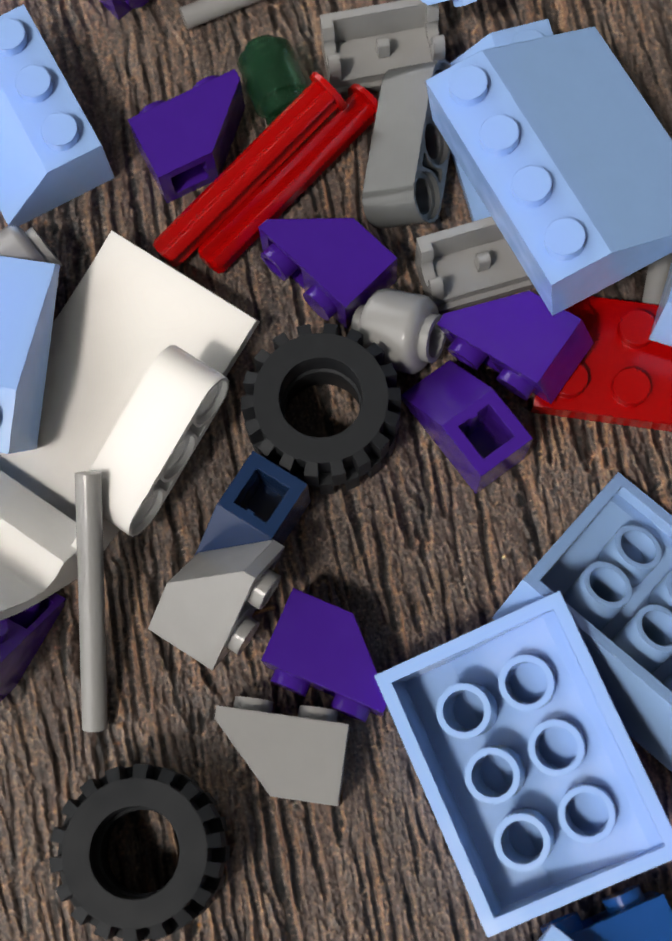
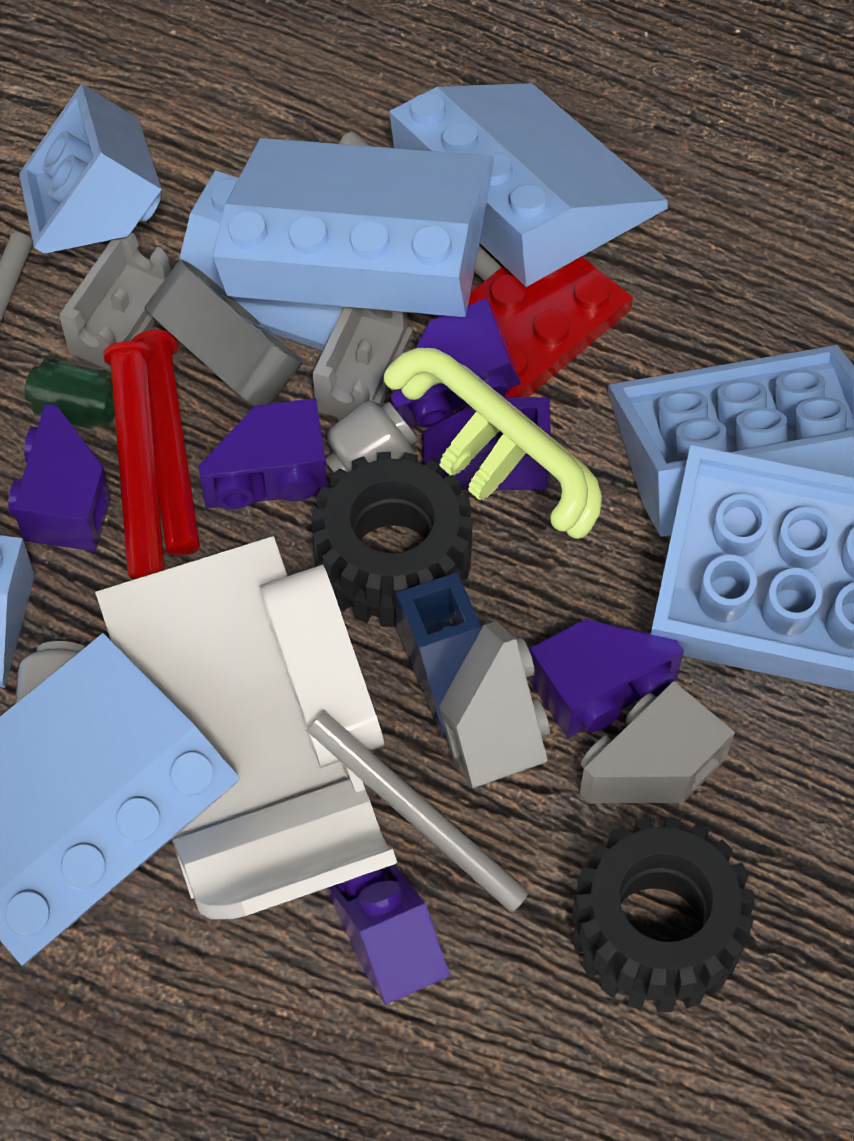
camera: 60 degrees left, 15 degrees down
none -> yellowish green piece [384,347,602,539]

